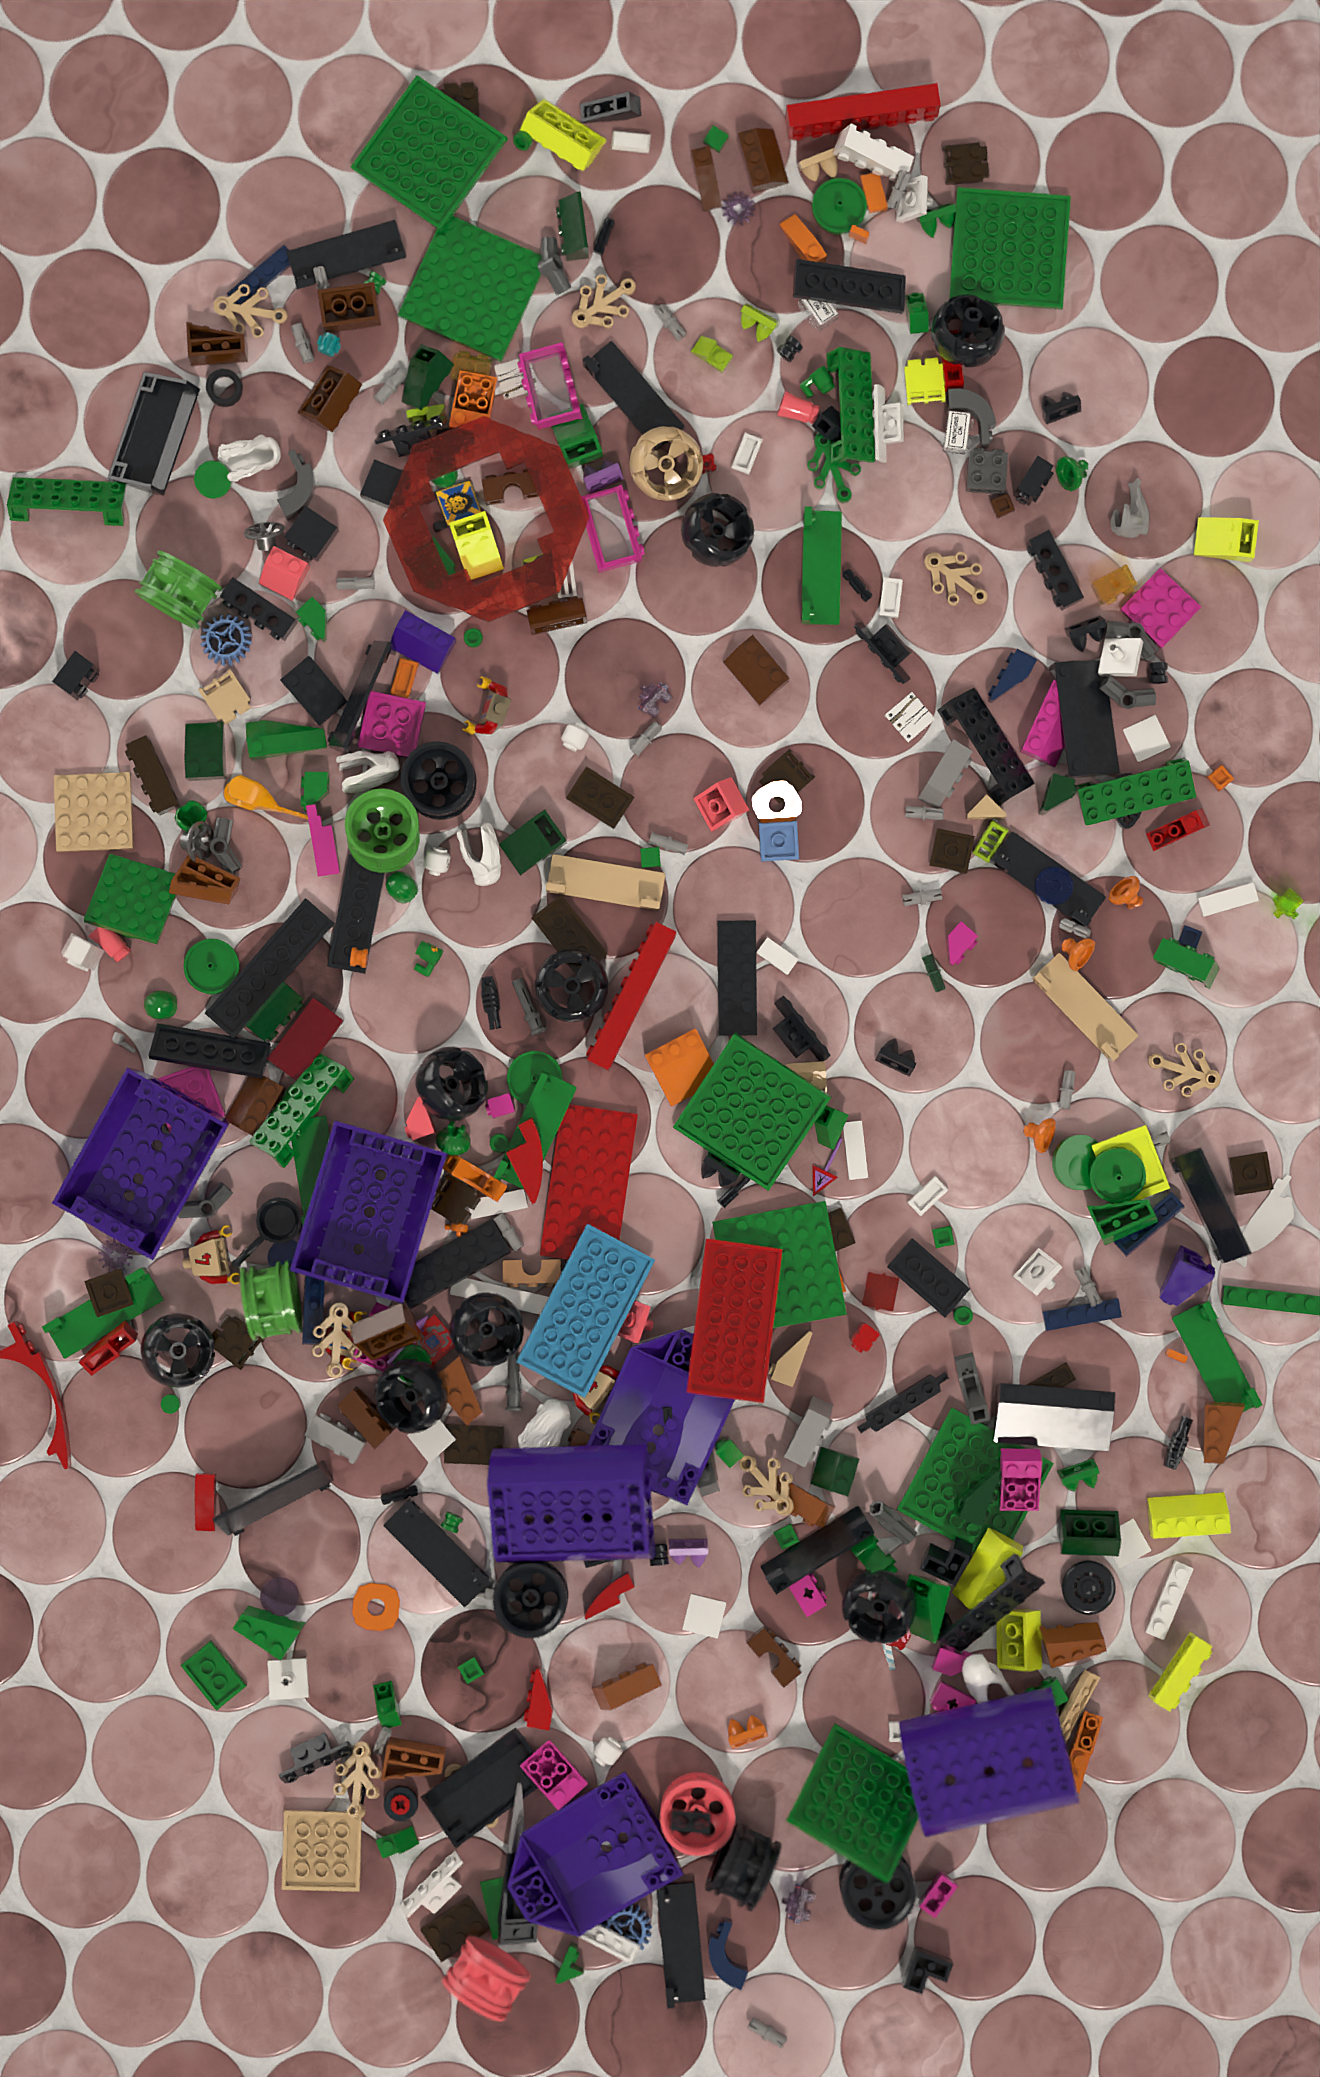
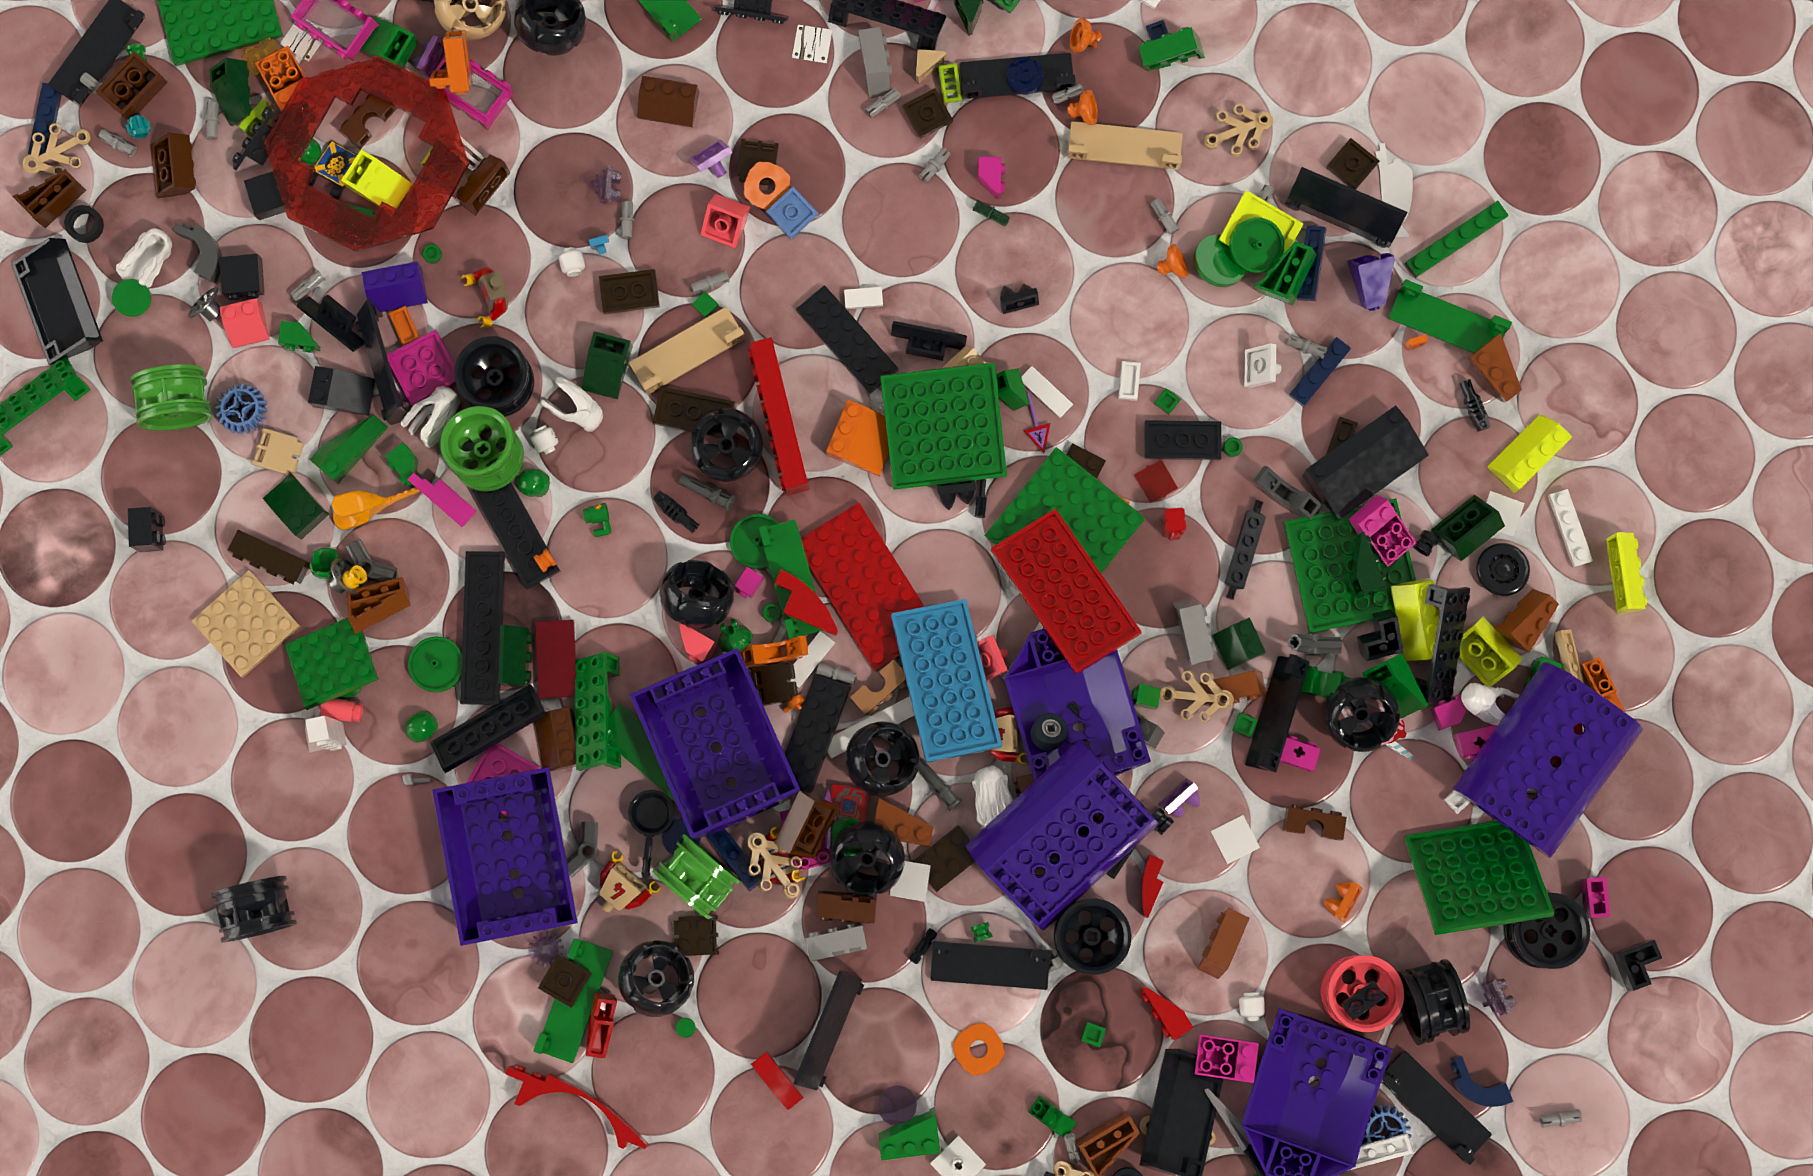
camera: 40 degrees left, 5 degrees down
black brick [220,577,298,641] -> none
tan slope [768,1331,813,1387] -> none
green tile [1057,1458,1100,1492] -> none
none -> black bracket [297,295,365,352]
none -> yellow wheel [342,565,367,589]
none -> orange brick [429,30,473,95]
none -> dark azure tile [589,234,609,254]
none -> medium lavender tile [689,139,733,178]
none -> black wheel [1030,713,1068,751]
none -> black wheel [1413,530,1440,557]

